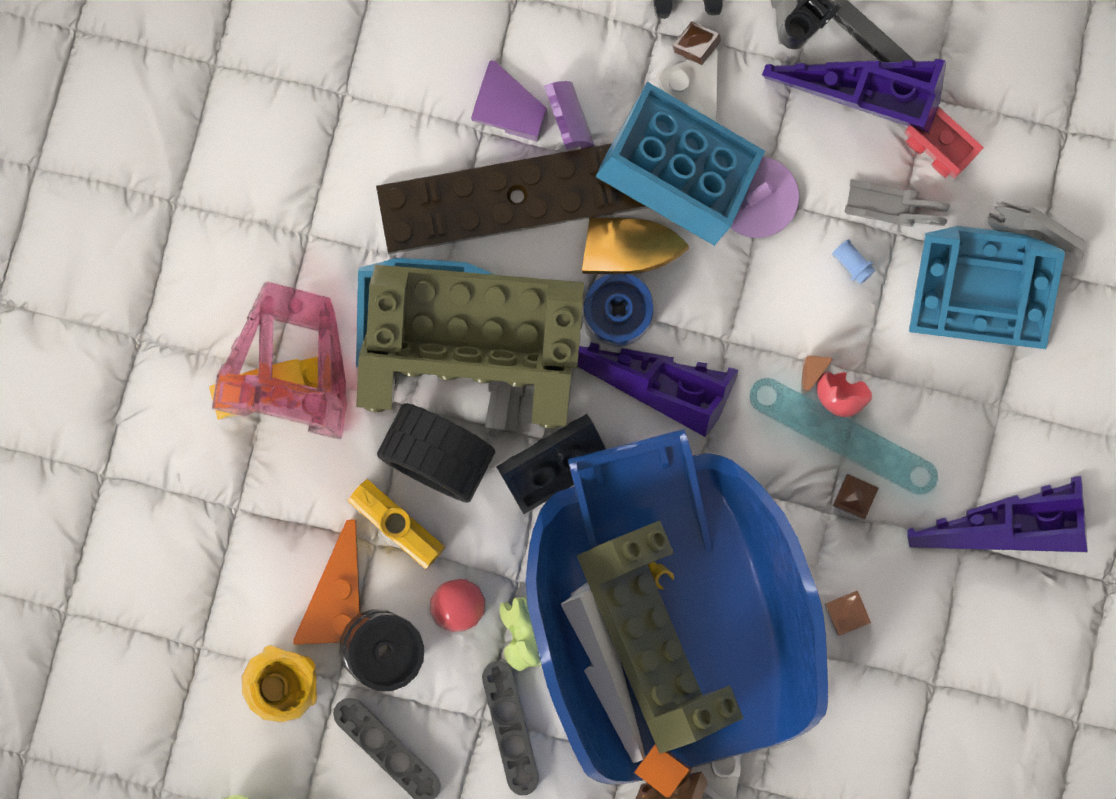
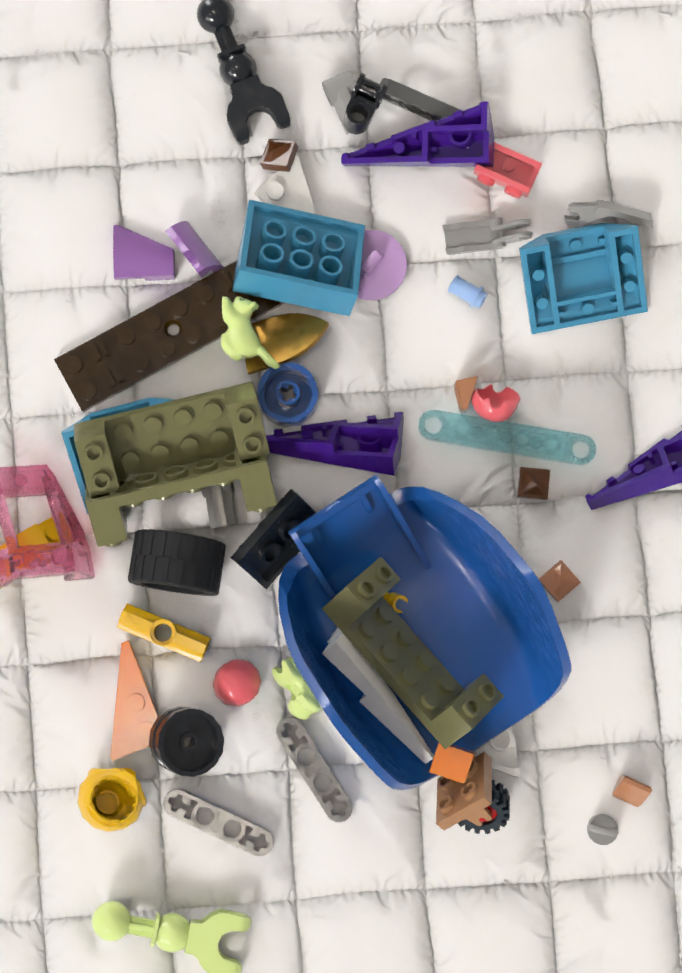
camera: 25 degrees left, 0 degrees up
none -> yellowish green animal [221,296,280,369]

